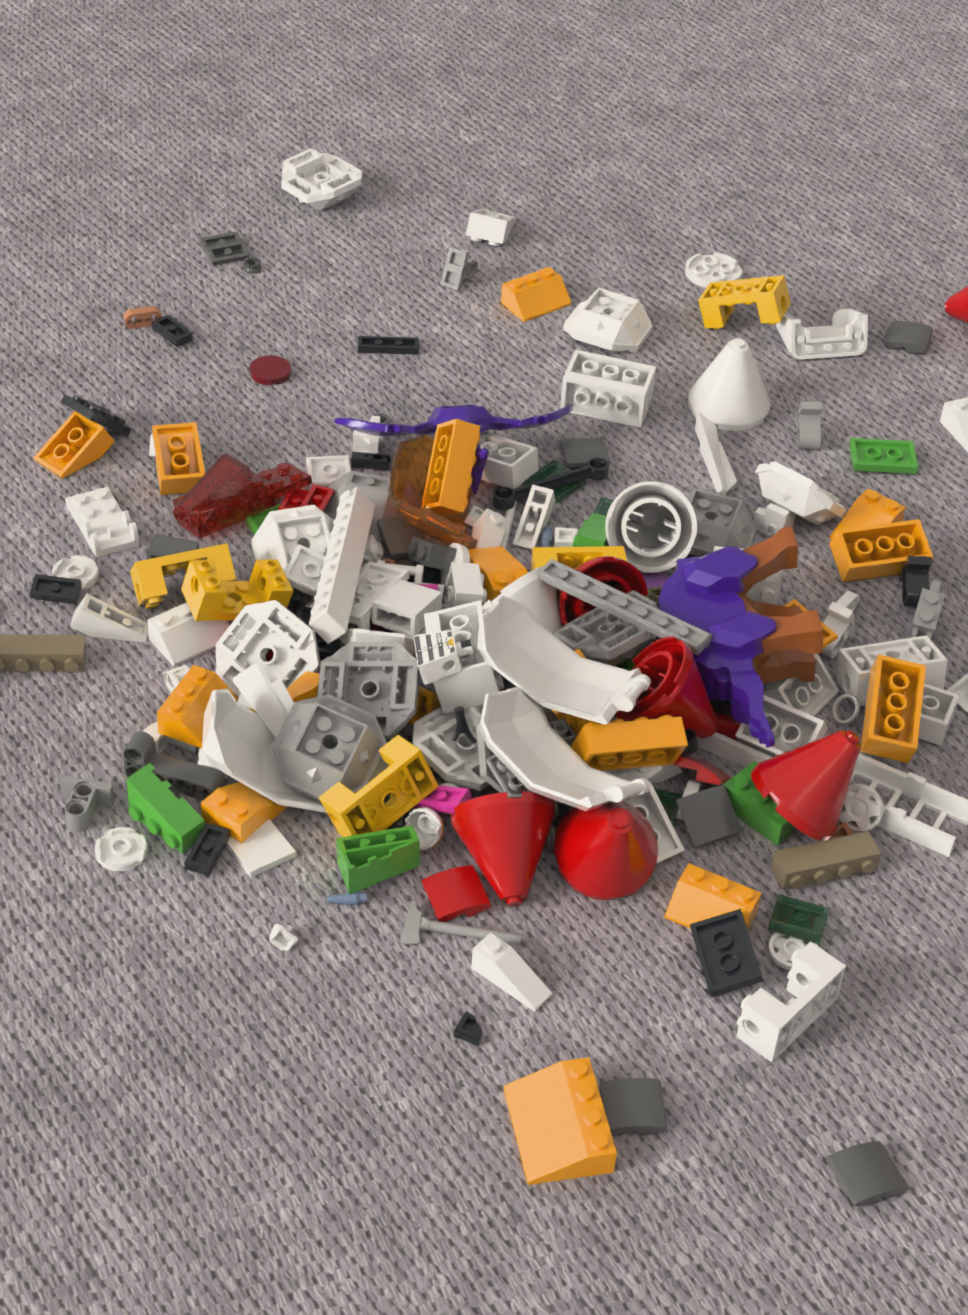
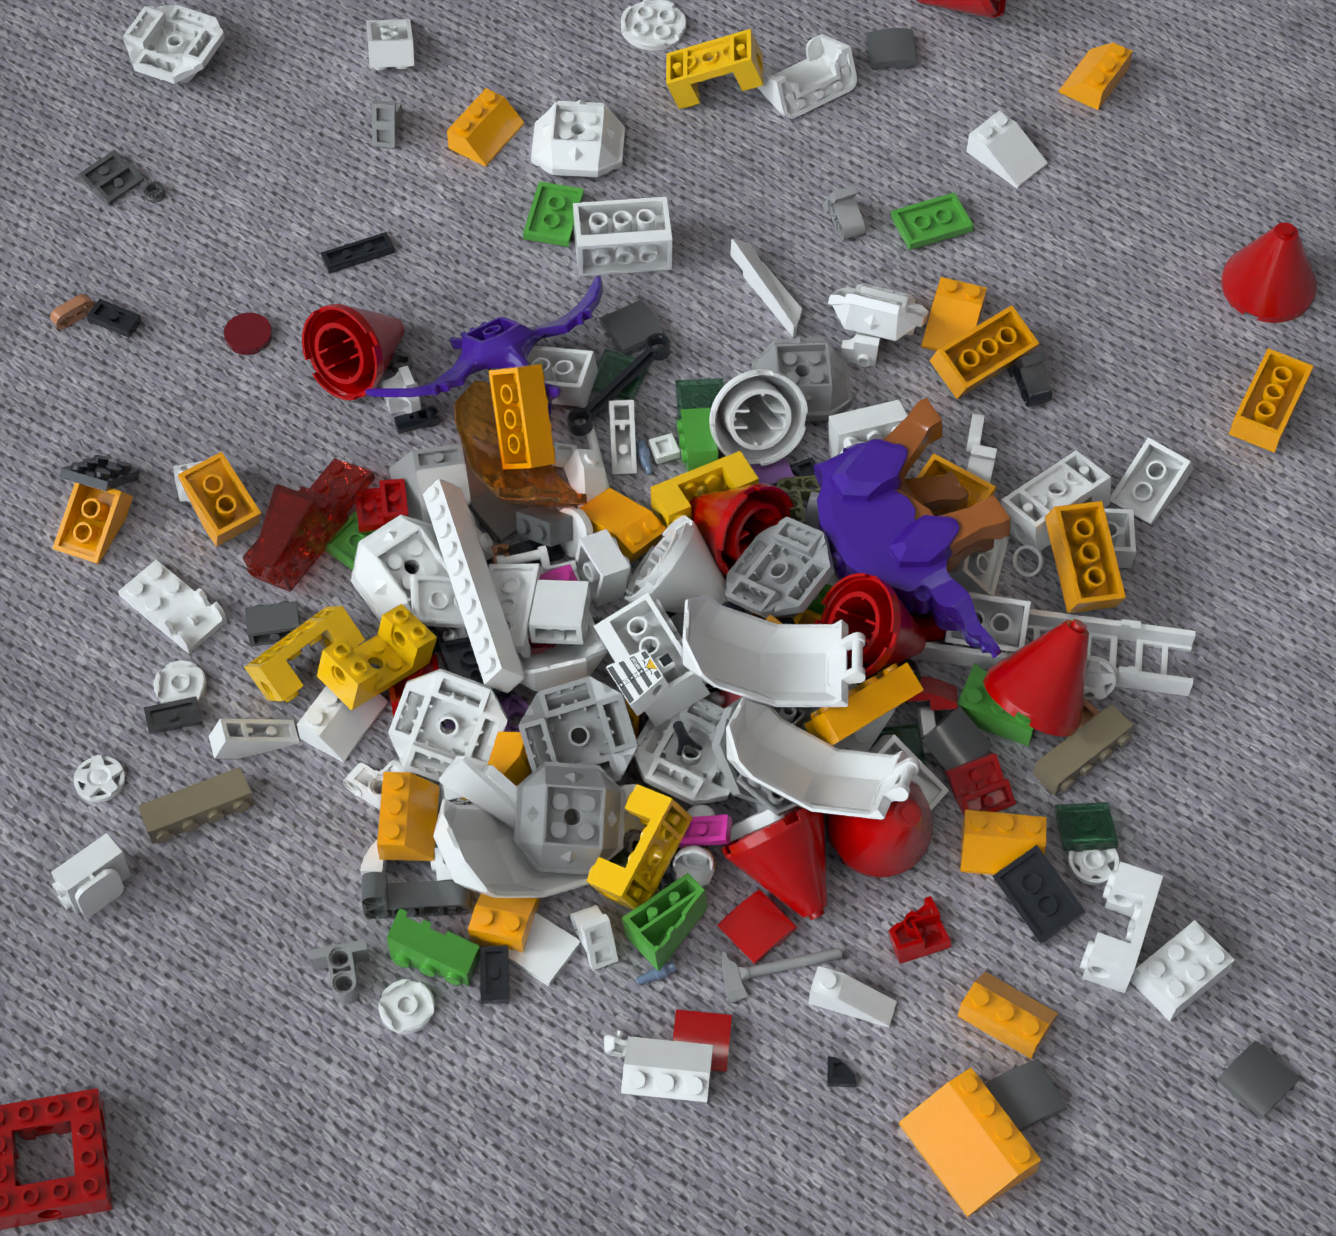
camera: 20 degrees left, 15 degrees up
white tile [306,455,352,489] -> none
light grey tile [537,559,712,656] -> none
white cone [687,338,771,431] -> none
light grey hinge [909,579,945,641] -> none
none -> red cone [302,304,405,400]
none -> bright green plate [523,181,584,247]
none -> white tile [570,905,618,971]
none -> white slope [621,1036,713,1103]
none -> red slope [673,1009,732,1072]
none -> red slope [888,896,951,964]
none -> red slope [945,753,1016,815]
none -> light orange slope [958,971,1059,1059]
none -> white brick [1130,920,1235,1021]

